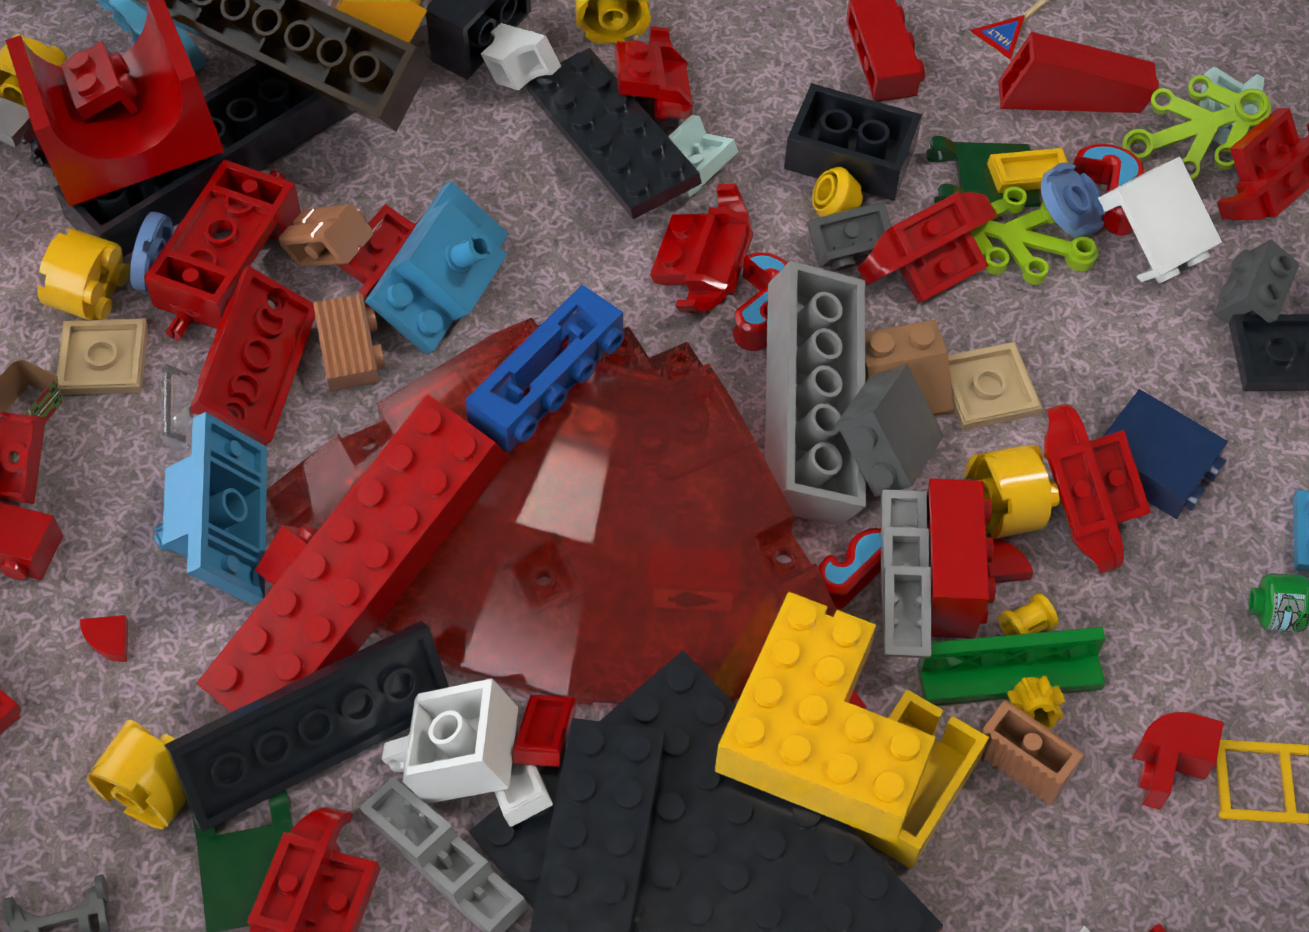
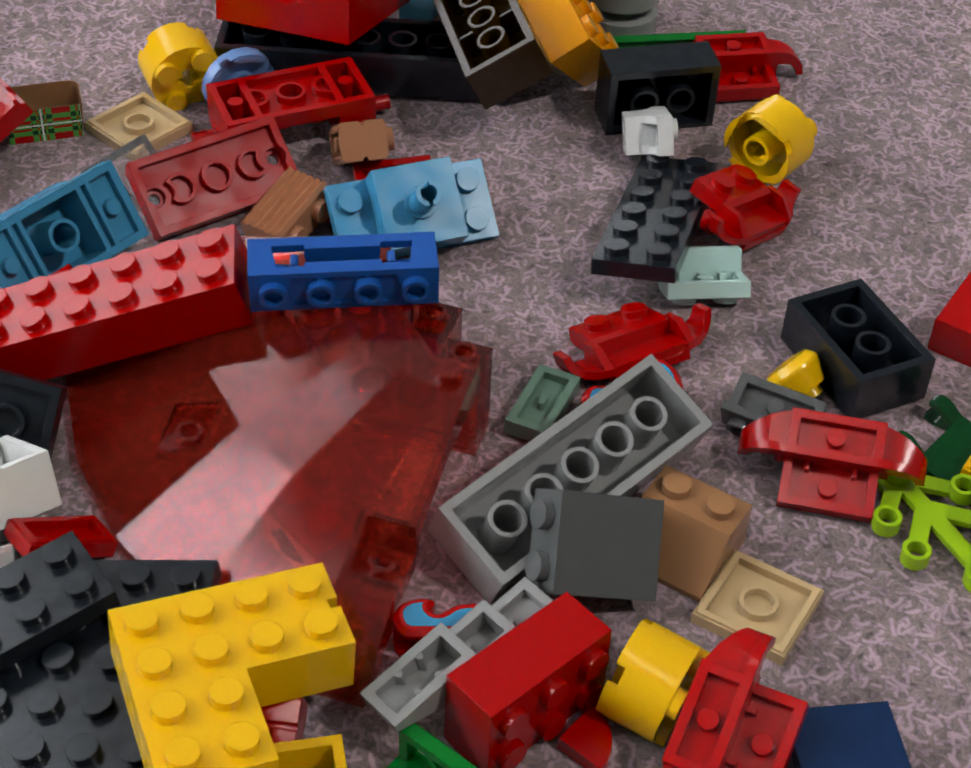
camera: 45 degrees right, 15 degrees down
none -> sand green plate [504,364,581,441]

